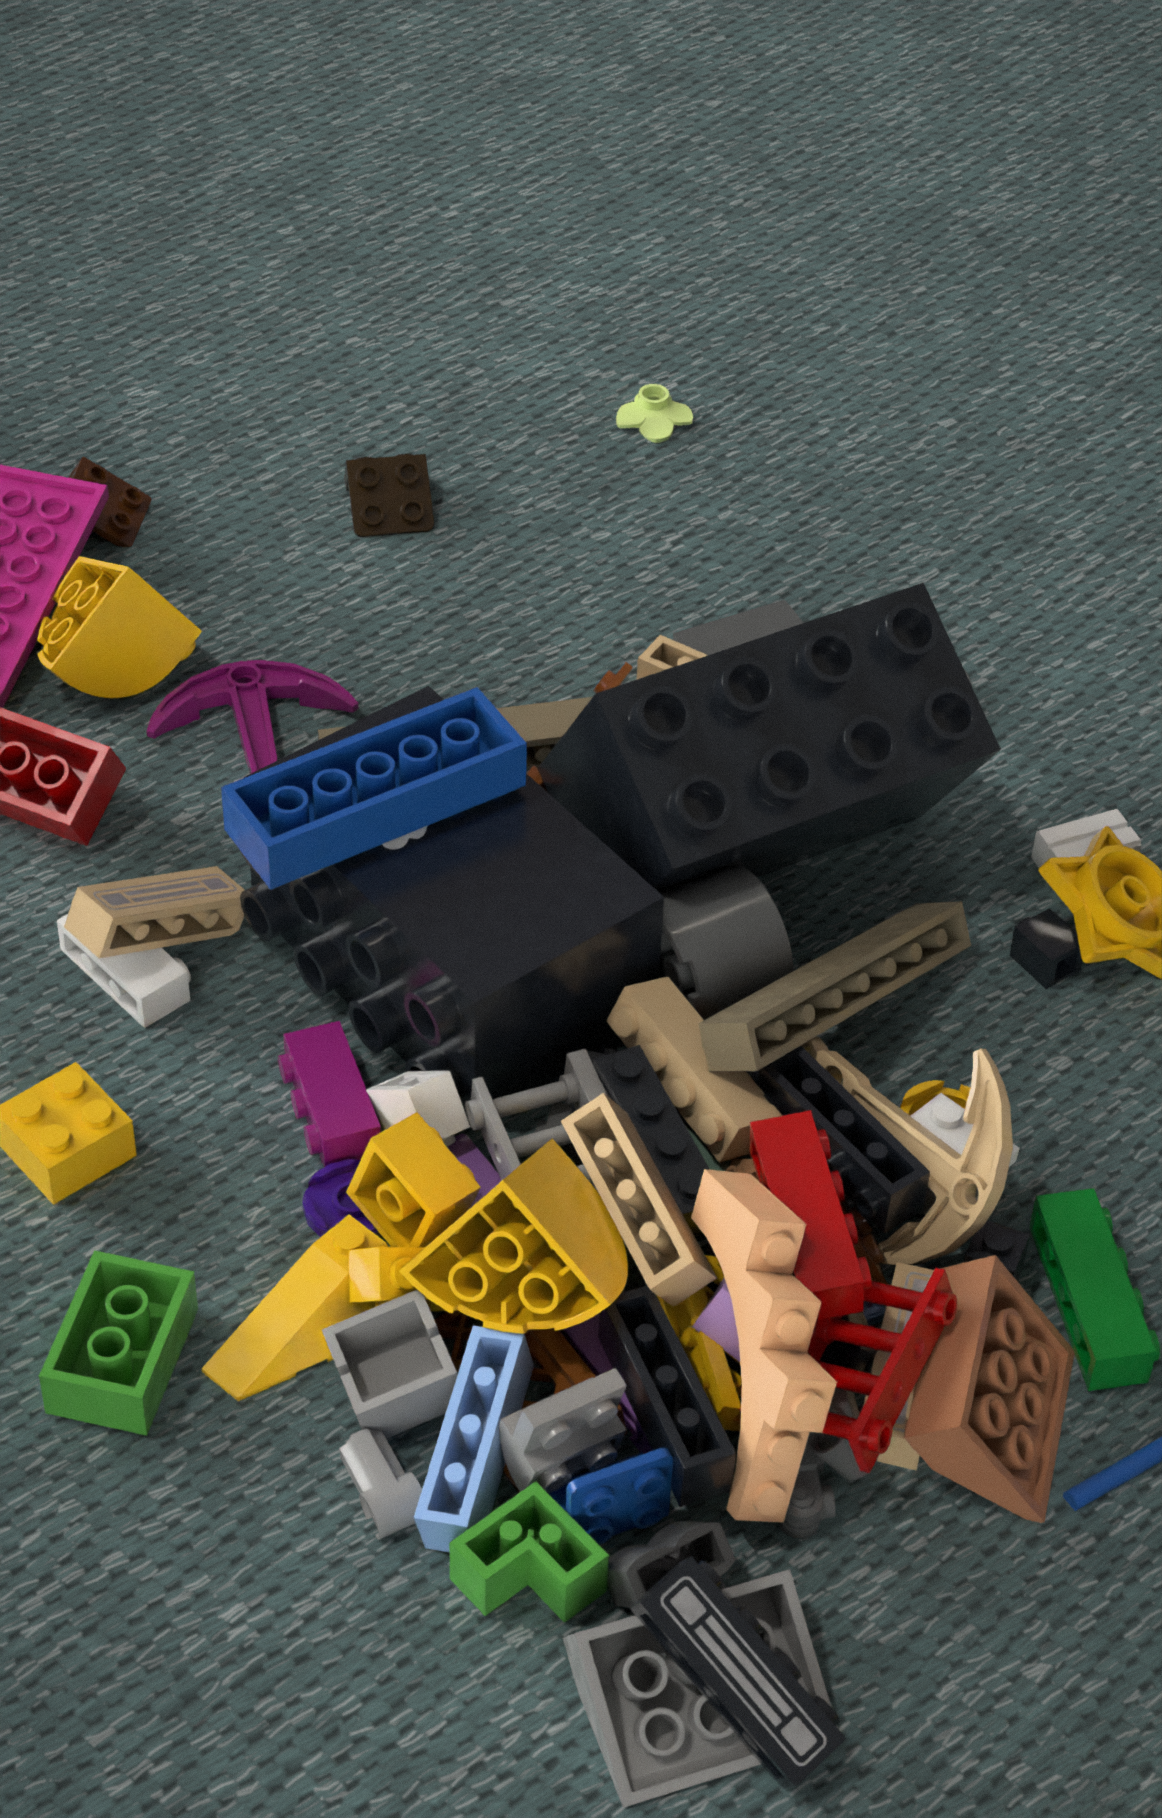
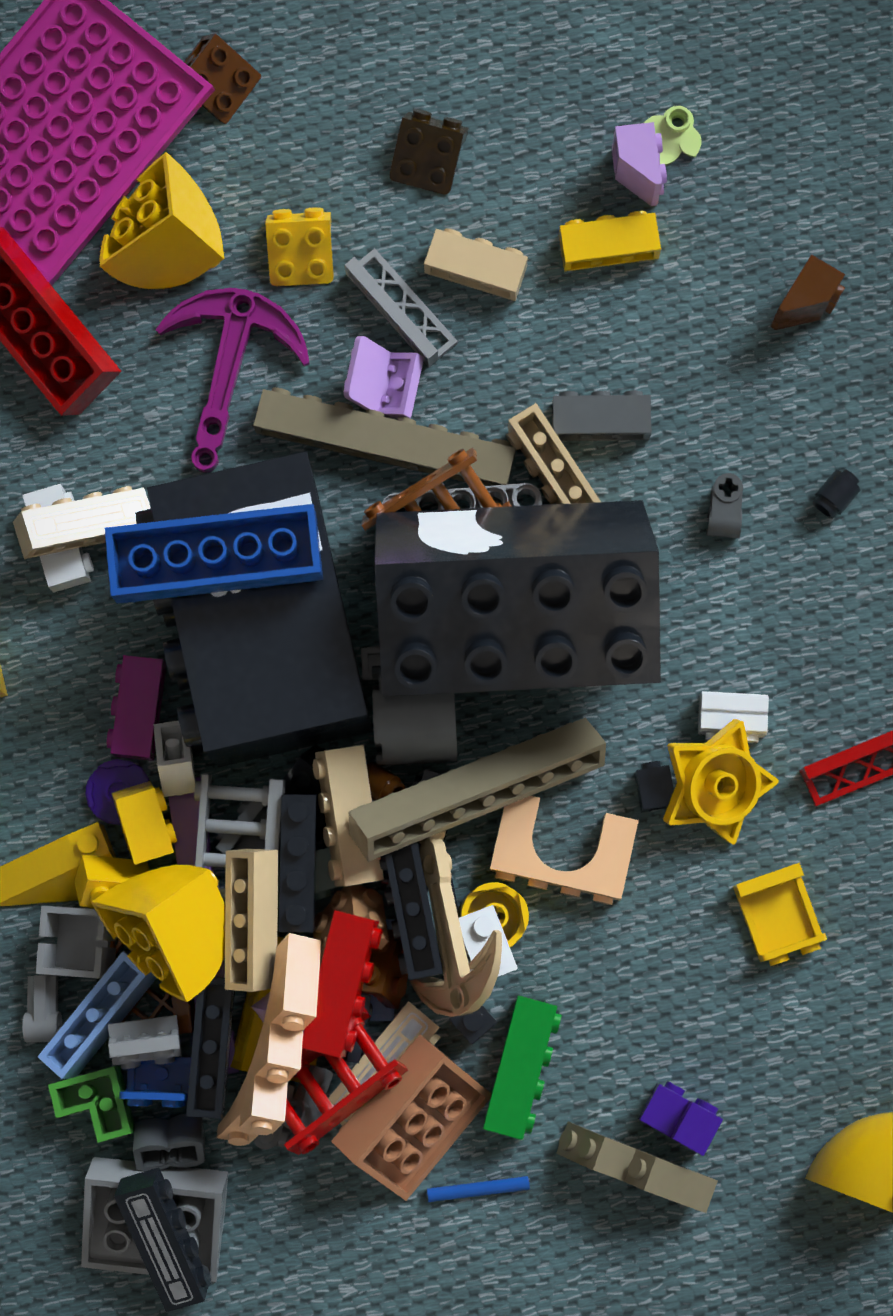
camera: 30 degrees right, 35 degrees up
none -> yellow bracket [265,208,334,286]
none -> lavender bracket [344,336,424,418]
none -> light grey fence [345,248,458,367]
none -> tan brick [424,229,528,301]
none -> light nougat arch [490,796,639,905]
none -> yellow brick [559,211,661,272]
none -> lavender slope [612,122,667,206]
none -> reddish brown slope [771,255,845,330]
none -> black brick [813,469,861,519]

